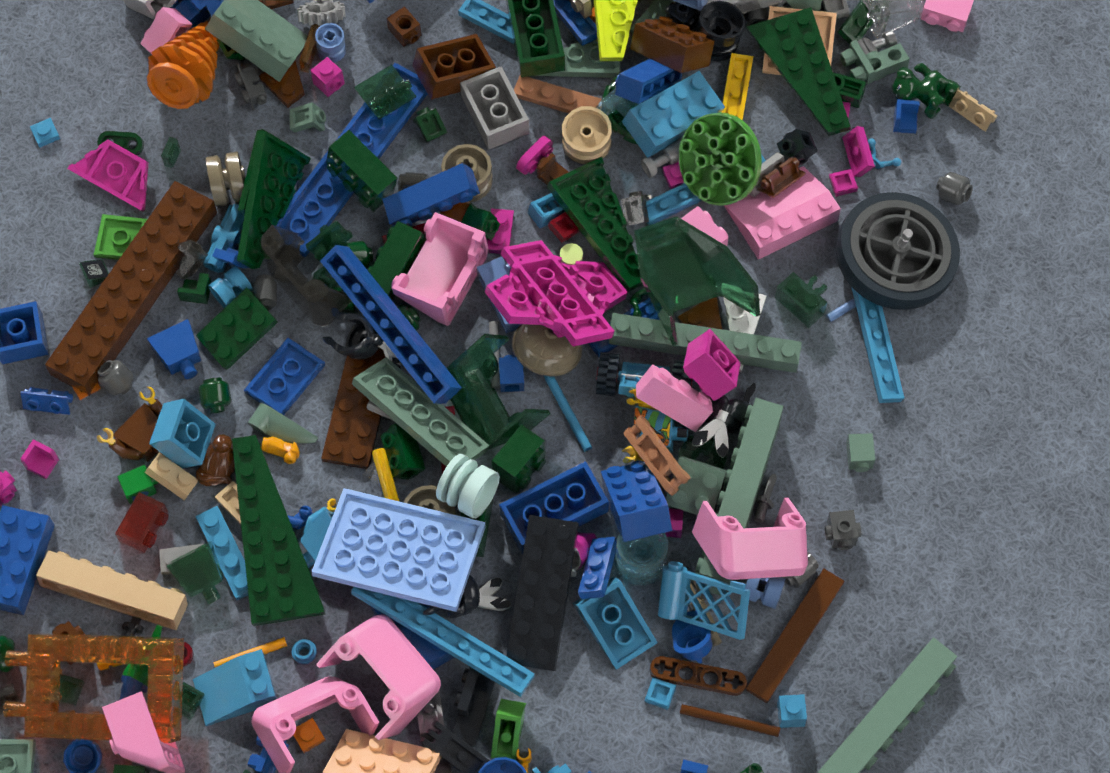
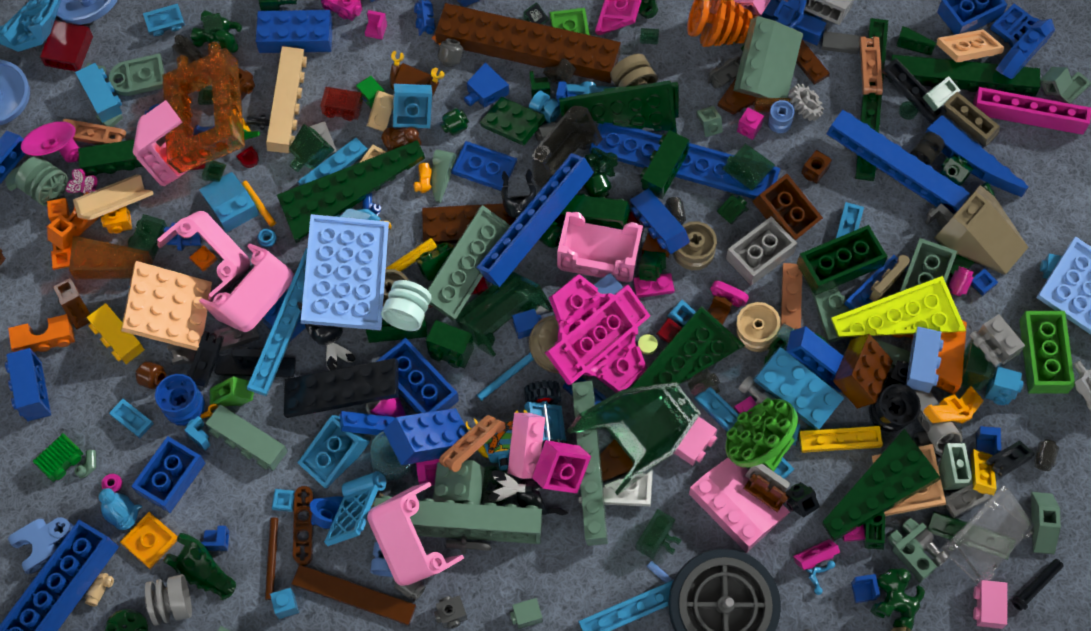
camera: 75 degrees right, 0 degrees up
dark pink tile [829,169,858,197] -> none
none -> sand green brick [205,404,288,471]

